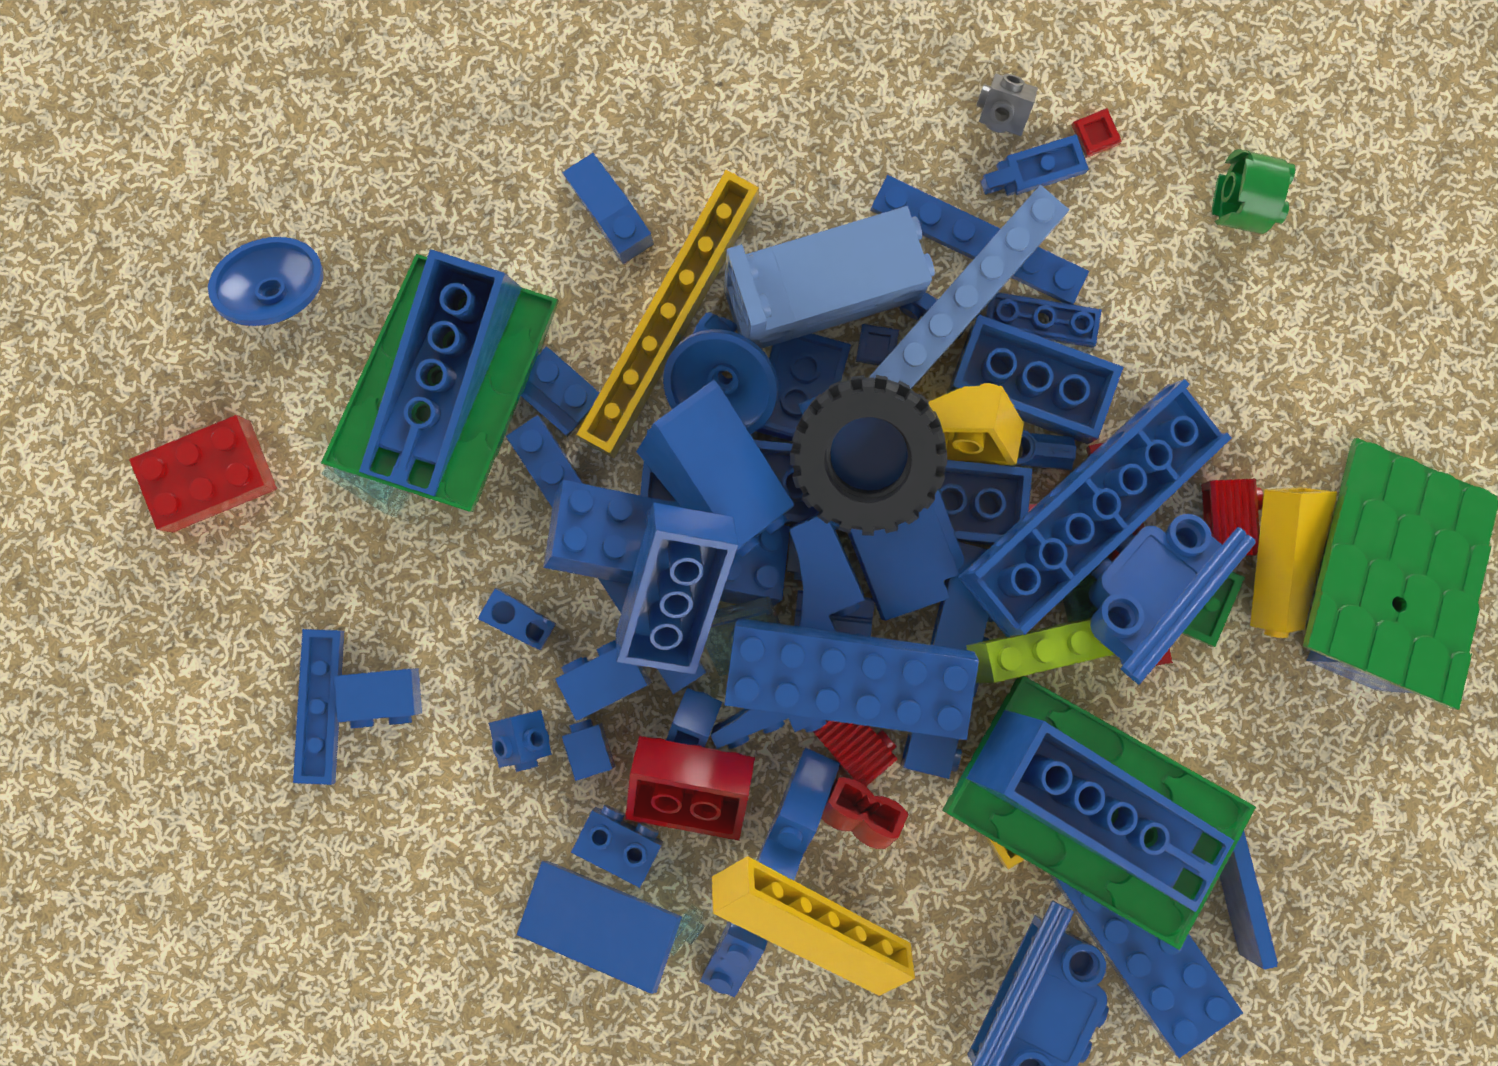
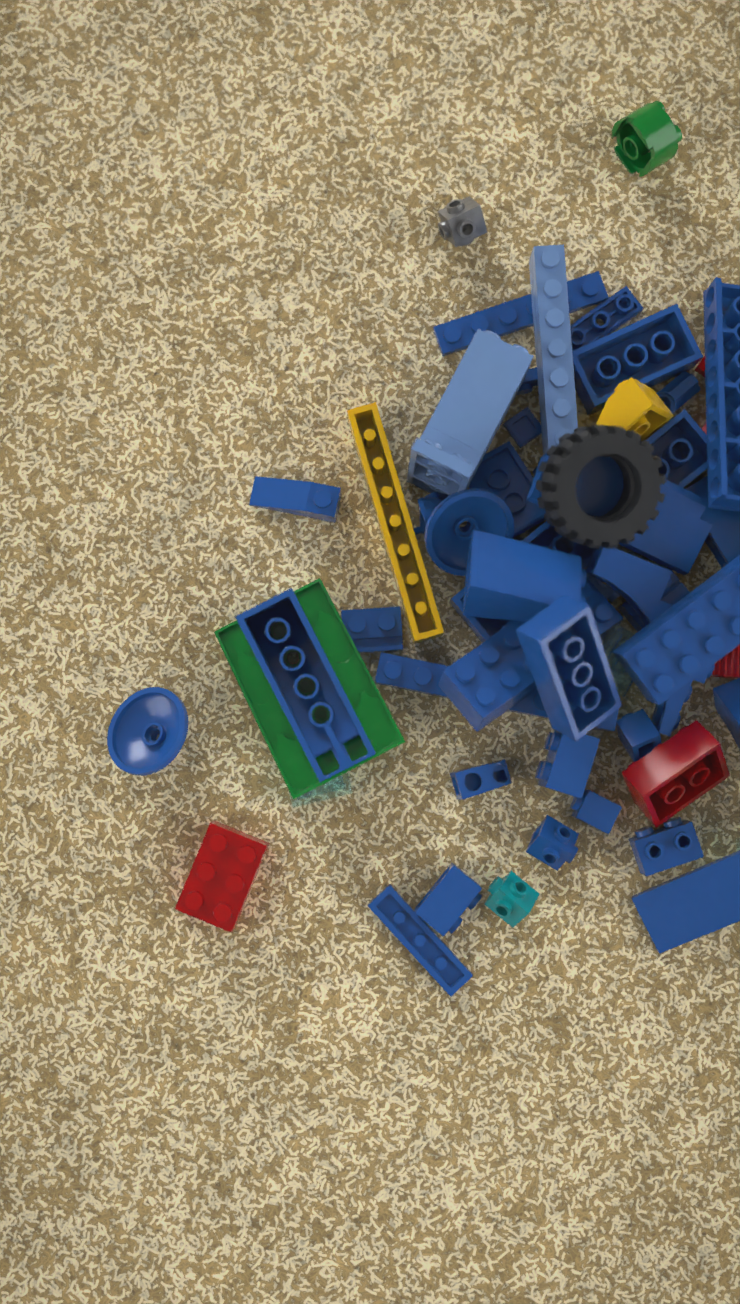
camera: 45 degrees left, 0 degrees up
blue hinge [980,135,1089,196] -> none
red tile [1072,108,1122,158] -> none
none -> teal brick [484,871,539,928]

